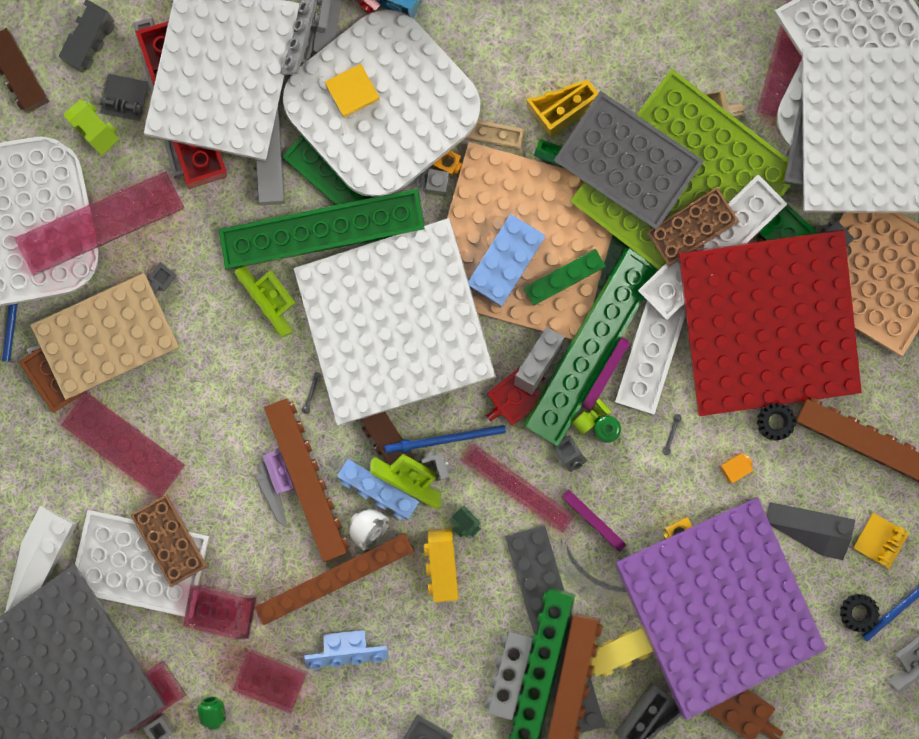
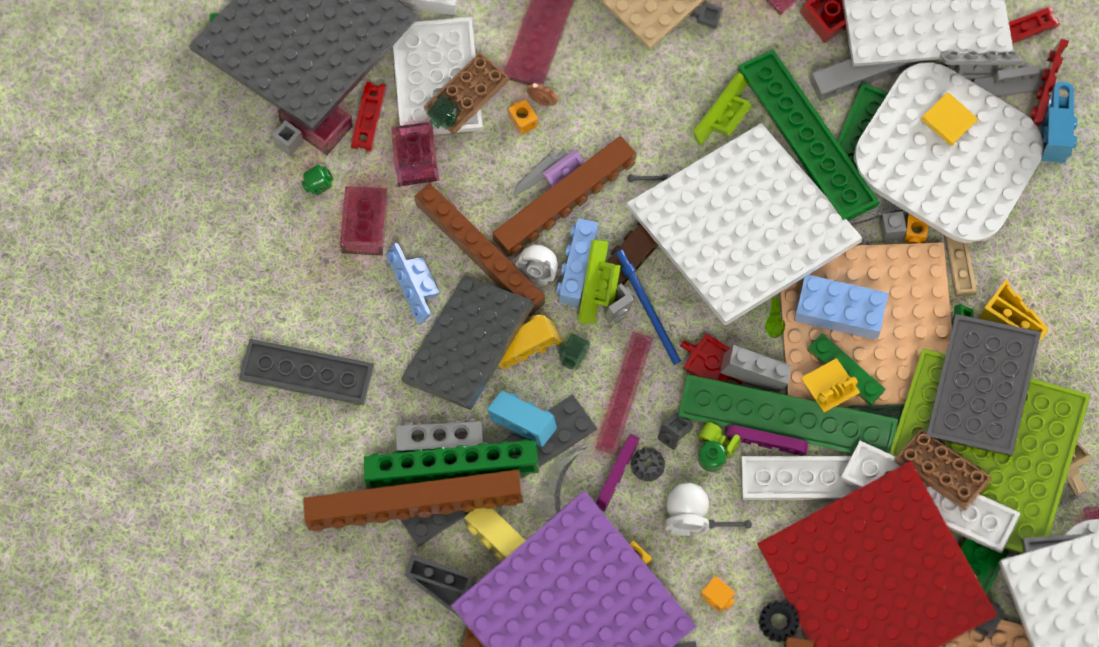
camera: 70 degrees right, 15 degrees down
none -> red plate [351,82,387,152]
none -> flat silver plate [401,276,535,410]
none -> clear green brick [426,94,462,130]
none -> medium azure brick [487,391,557,447]
none -> light orange brick [508,99,538,136]
none -> nougat gear [527,83,558,106]
none -> dark grey gear [631,447,665,481]
none -> white tile [665,483,709,536]
none -> clear neon green plate [765,298,785,338]
none -> yellow hinge [801,358,860,413]

